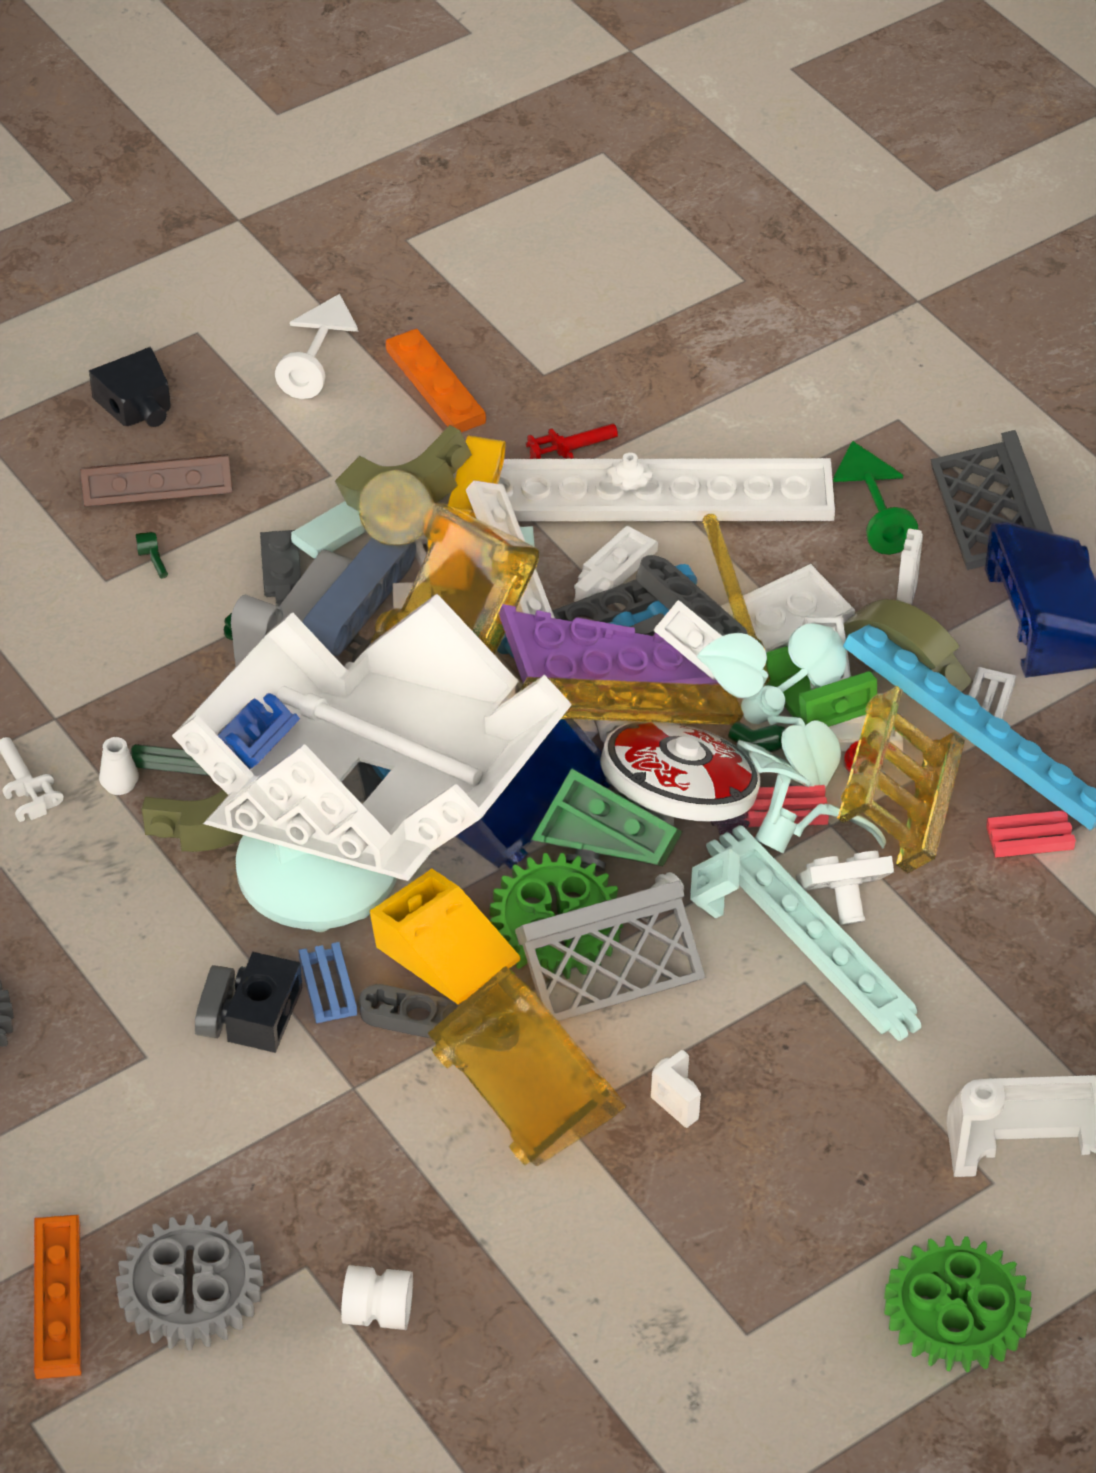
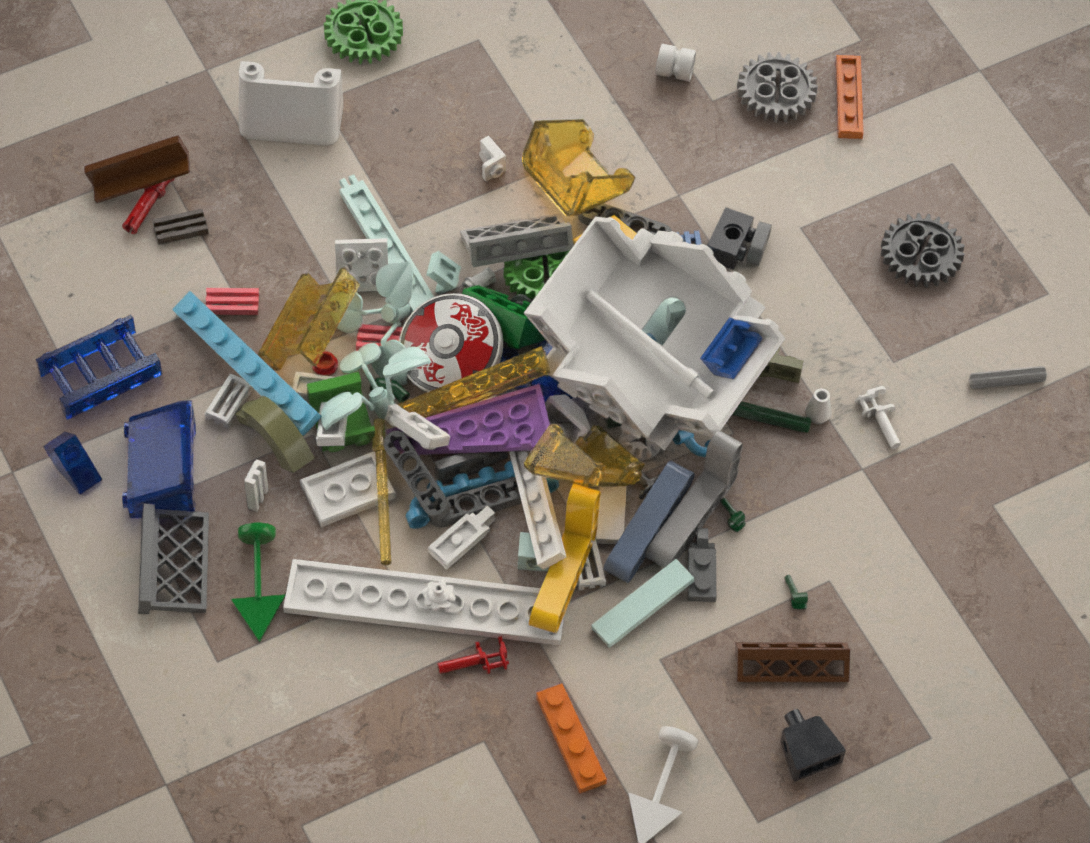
camera: 175 degrees left, 10 degrees up
olive arch [335,425,472,517] -> none
clear yellow tile [359,469,434,546] -> none

